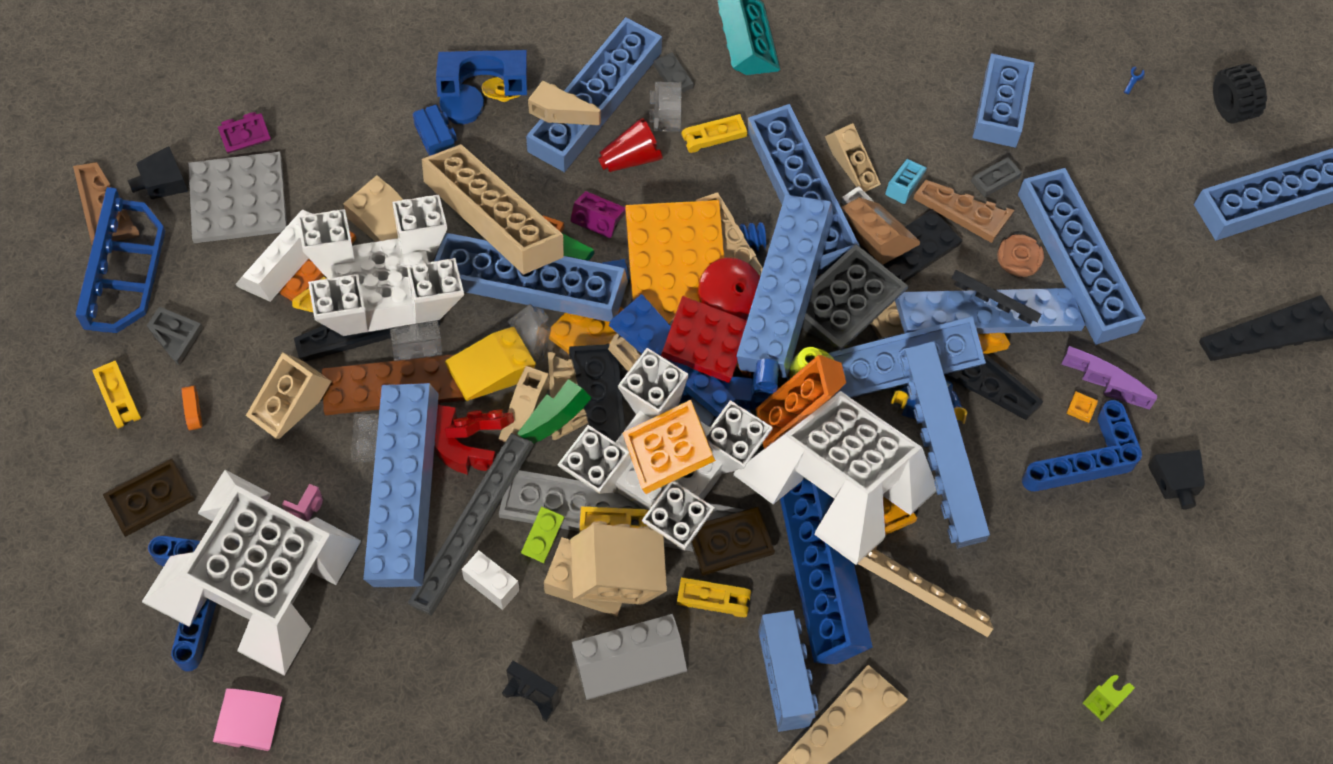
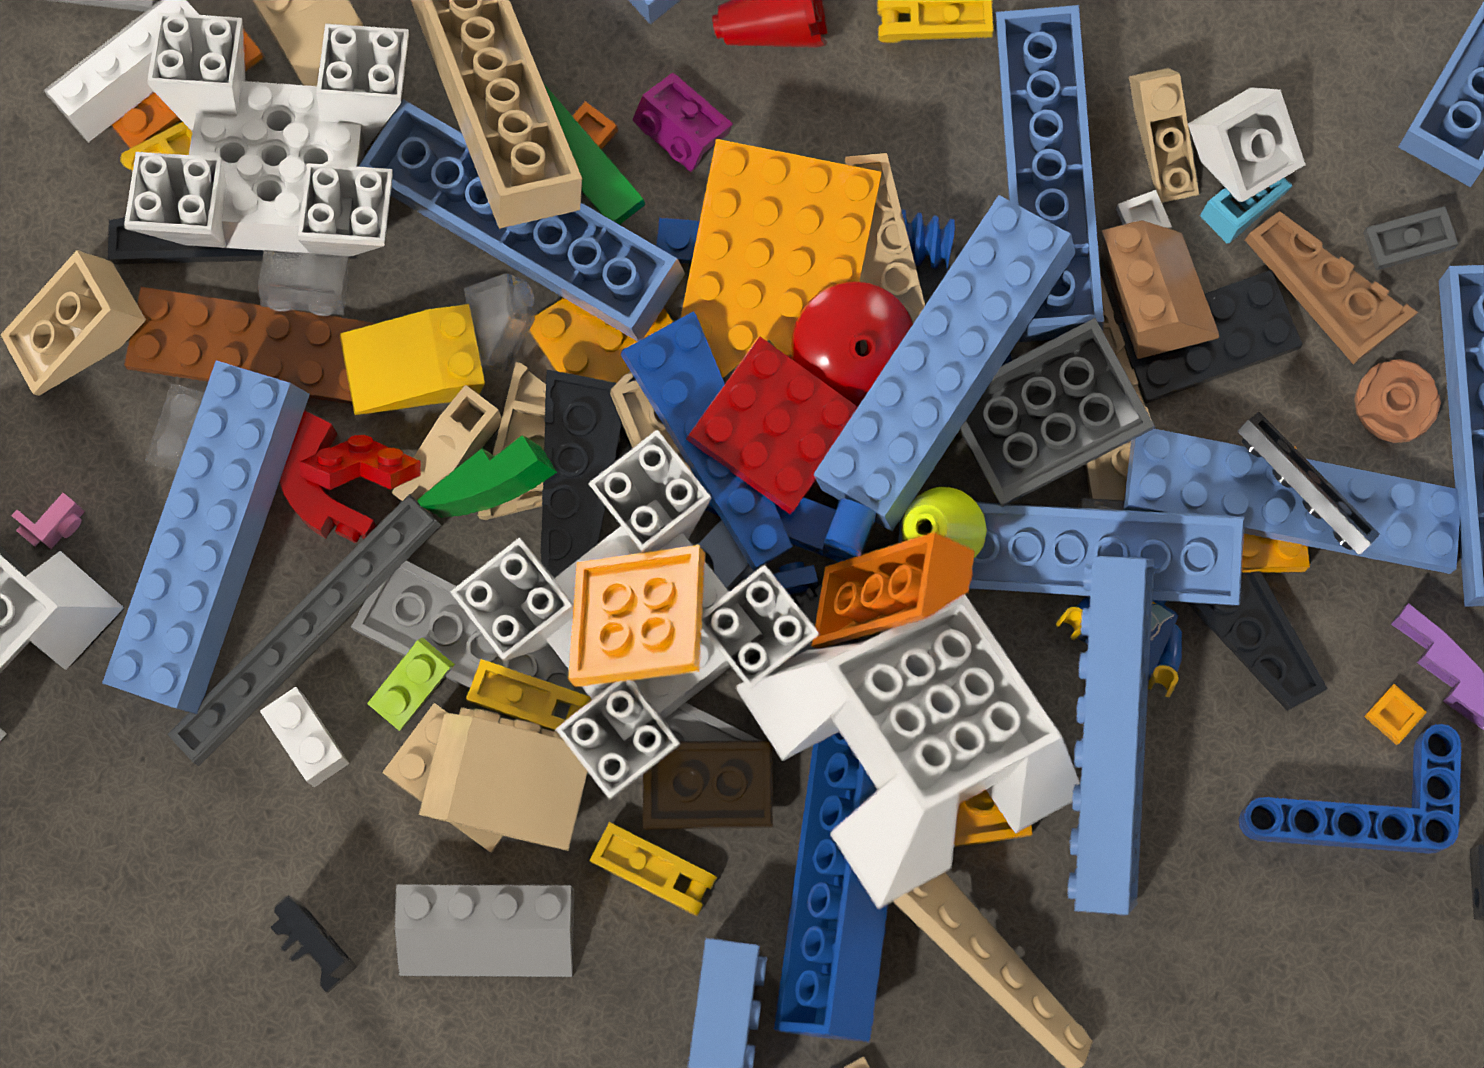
camera: 25 degrees right, 15 degrees up
none -> white slope [1188,88,1305,202]

